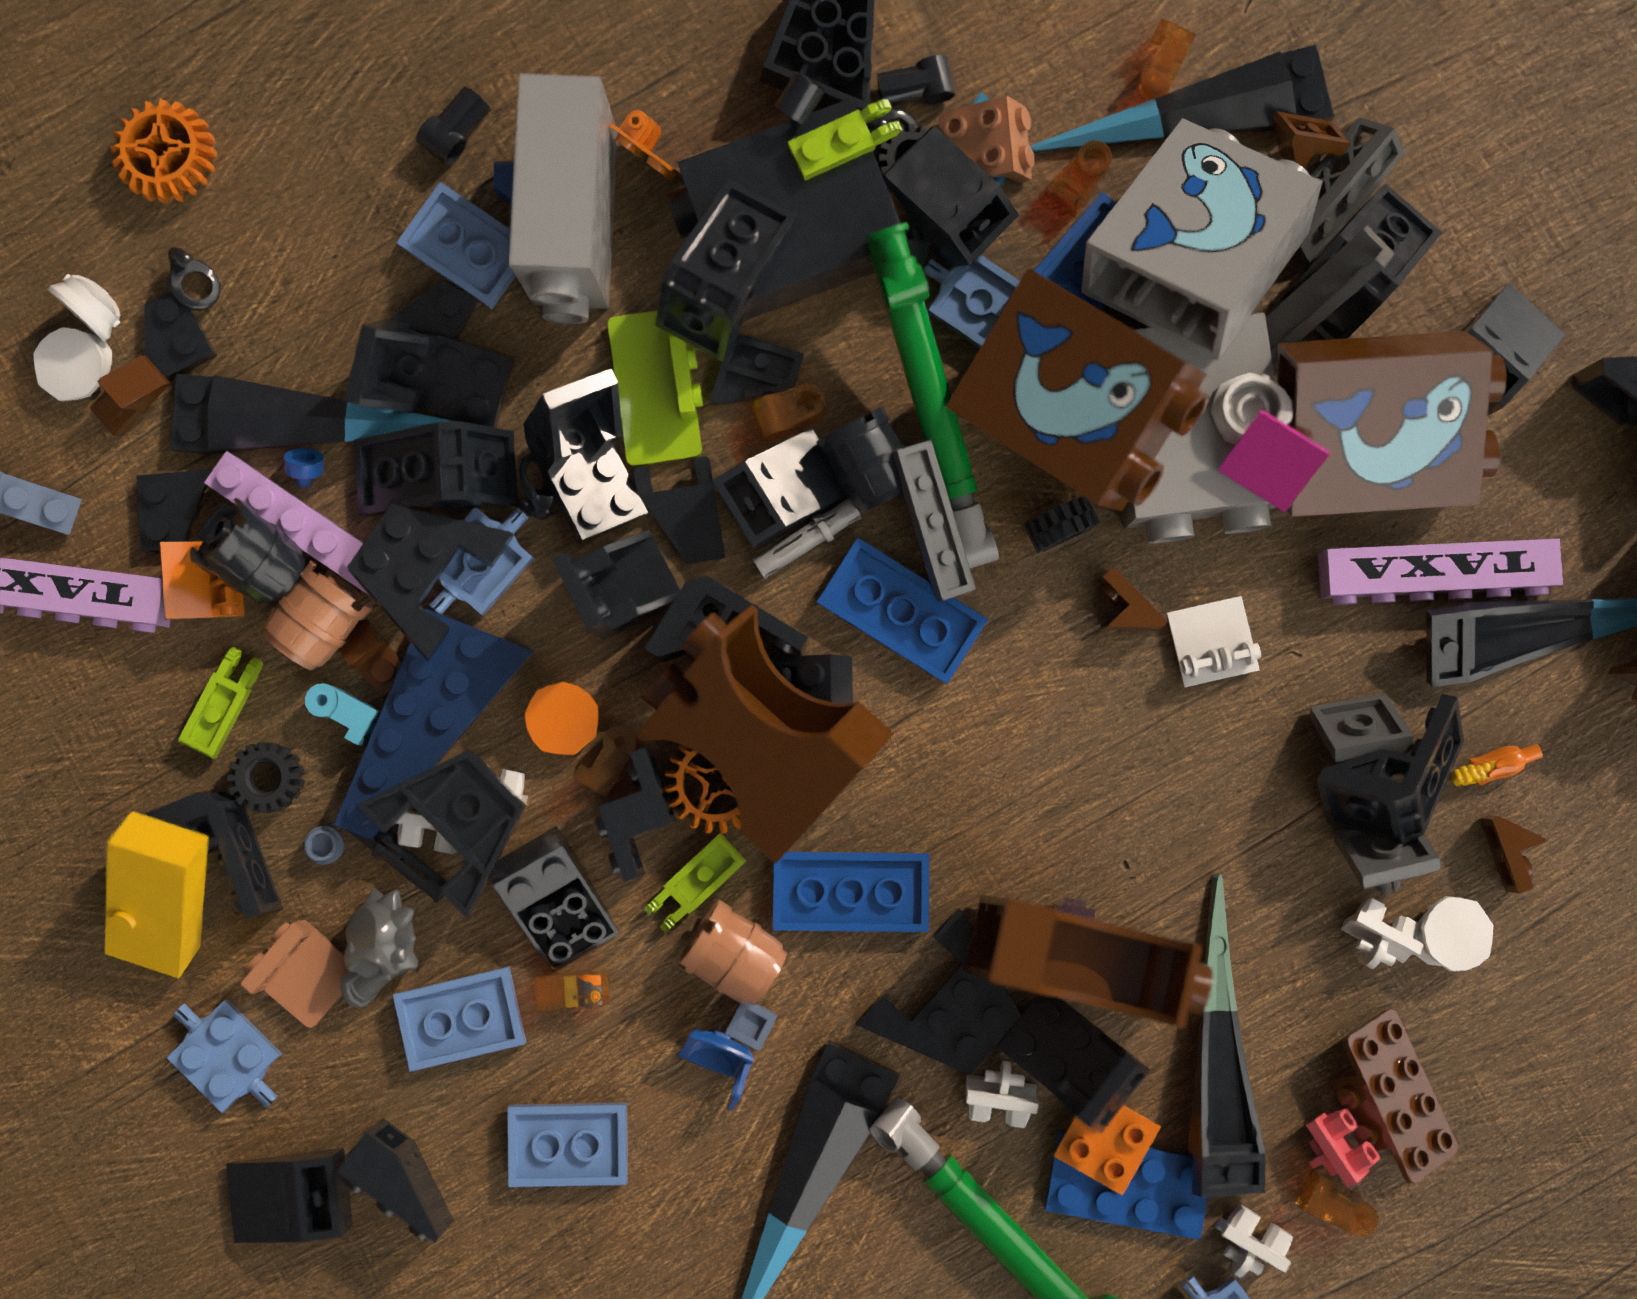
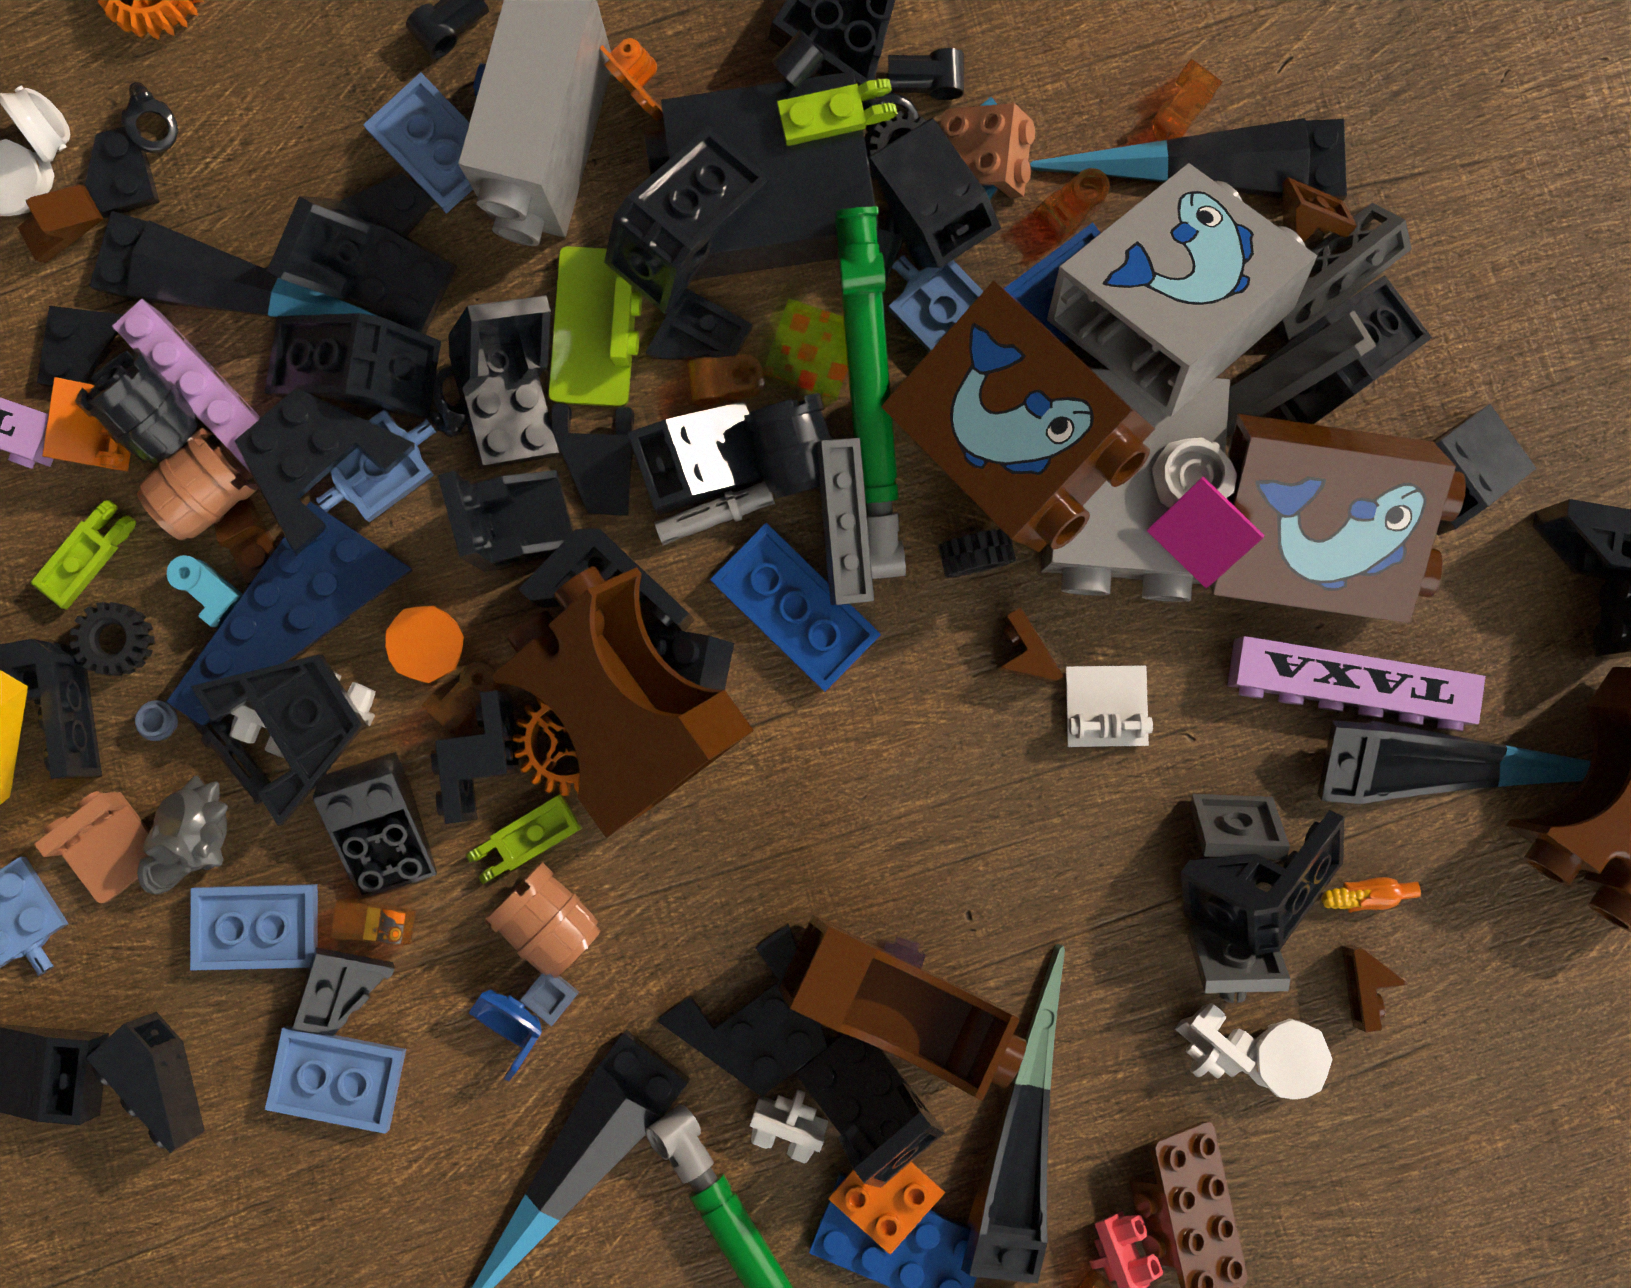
camera: 10 degrees right, 0 degrees up
blue tile [284,448,324,487] -> none
blue plate [773,852,929,932] -> none
none -> black wing [292,947,395,1036]
none -> clear neon green tile [763,298,848,400]

